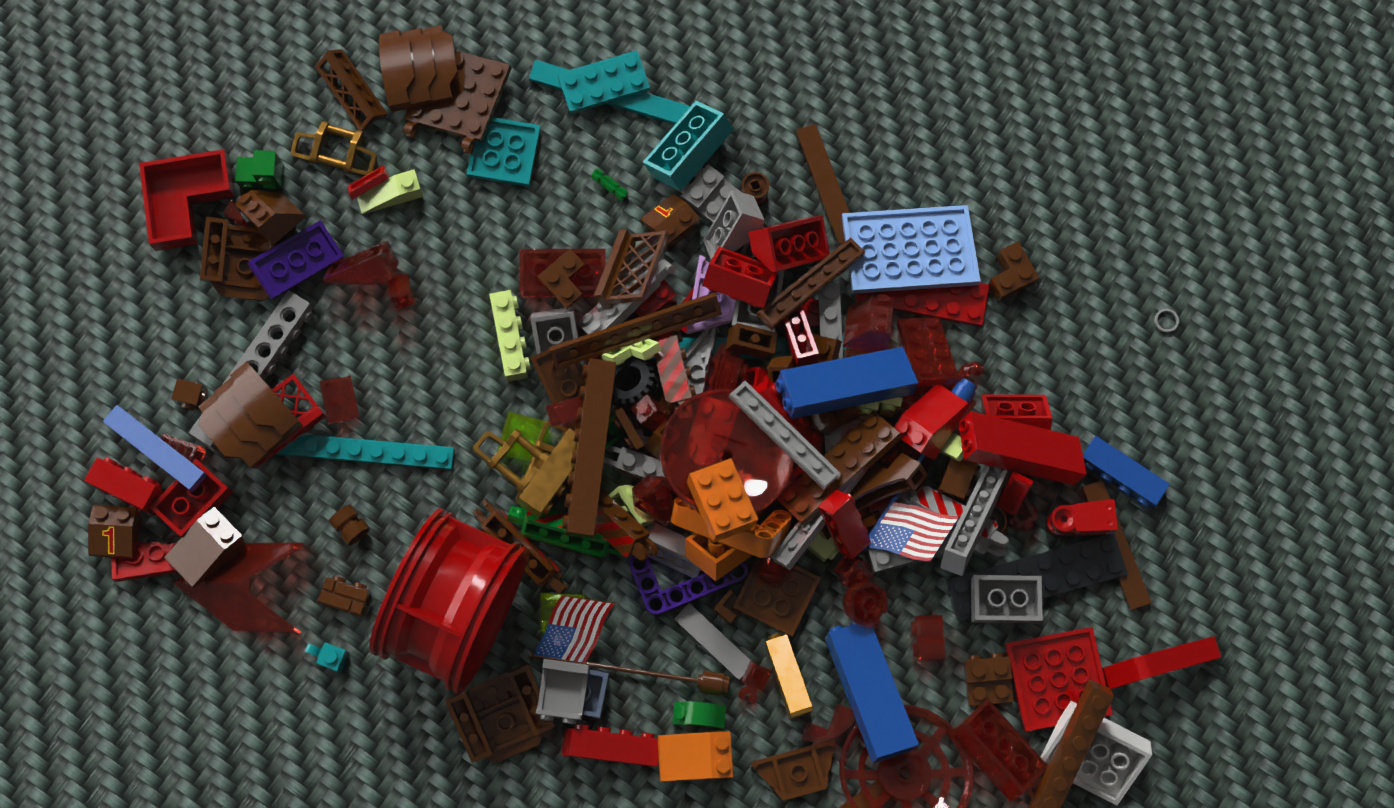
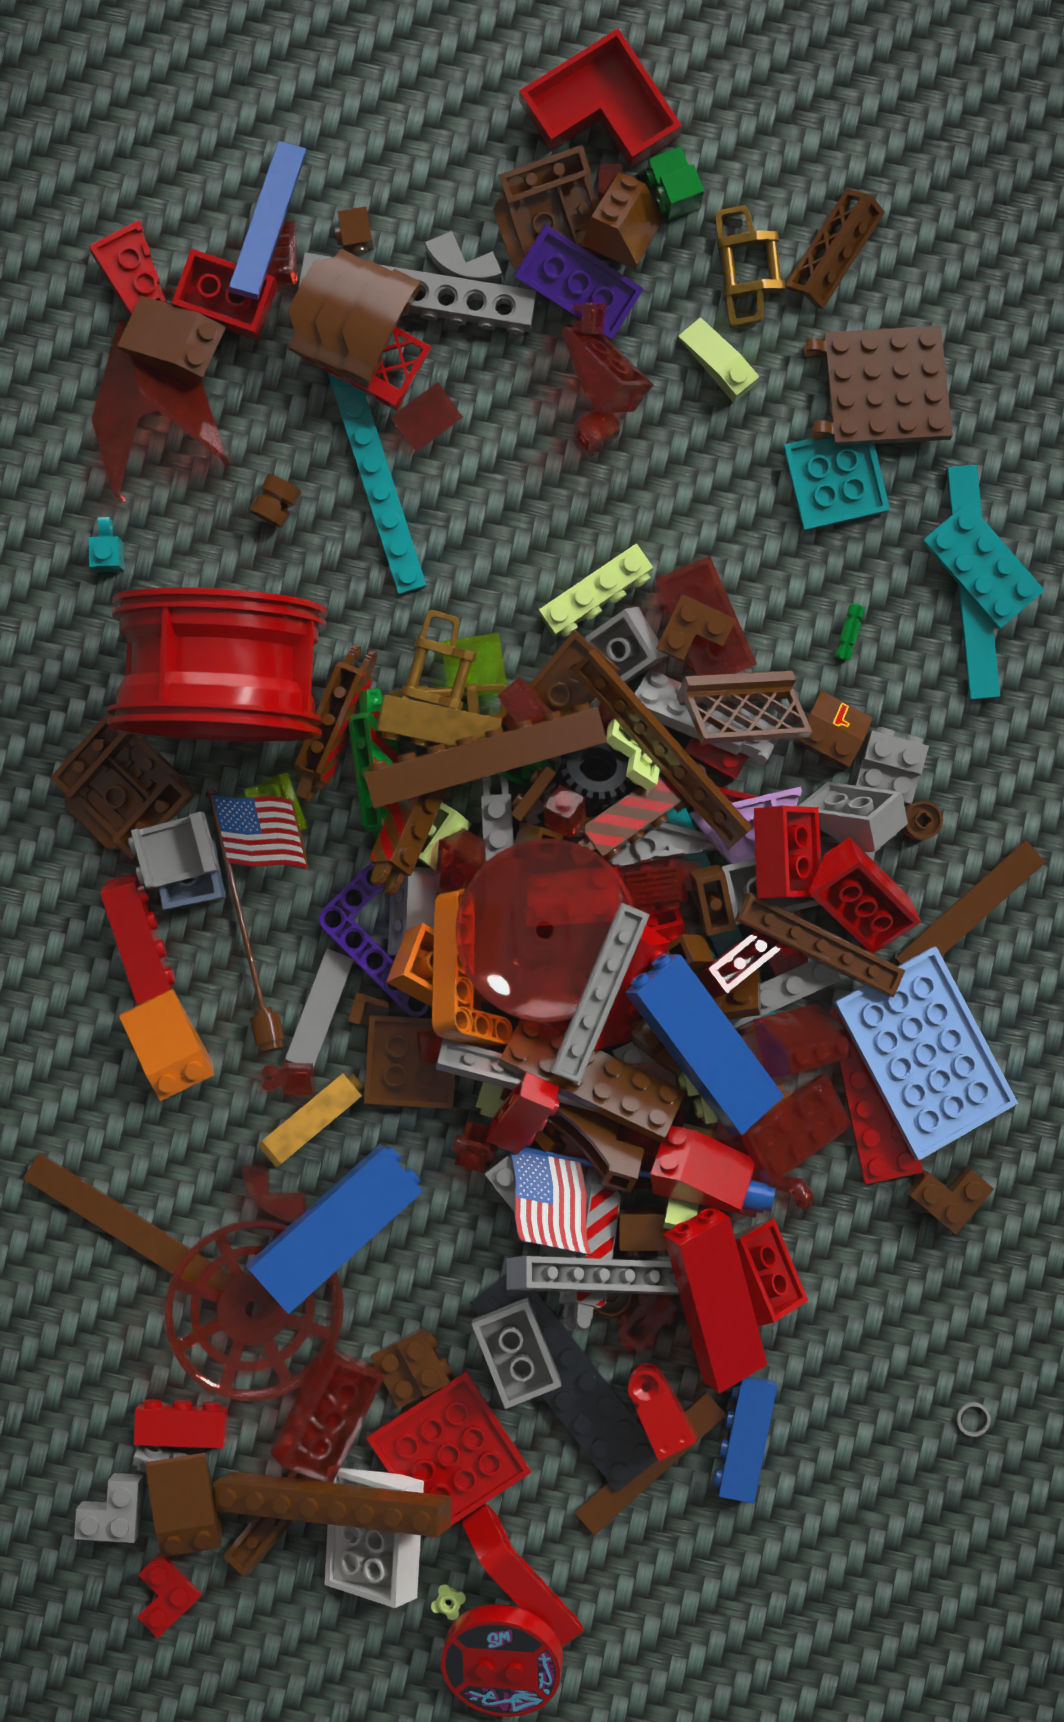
camera: 70 degrees right, 10 degrees up
red brick [84,457,164,516] -> none
reddish brown slope [88,505,143,559] -> none
reddish brown brick [318,575,371,618] -> none
red tile [348,166,389,200] -> none
reddish brown slope [379,25,458,112] -> none
teal brick [643,101,734,192] -> none
green brick [673,701,726,728] -> none
orange brick [687,458,758,543] -> none
reddish brown wing [751,739,835,801] -> none
clear red cylinder [842,582,888,627] -> none
clear red brick [910,615,945,662] -> none
red tile [995,471,1033,516] -> none
none -> light grey brick [425,231,502,284]
none -> yellowish green plate [431,1584,466,1620]
none -> brick [441,1605,564,1717]
none -> clear red tile [571,302,606,334]

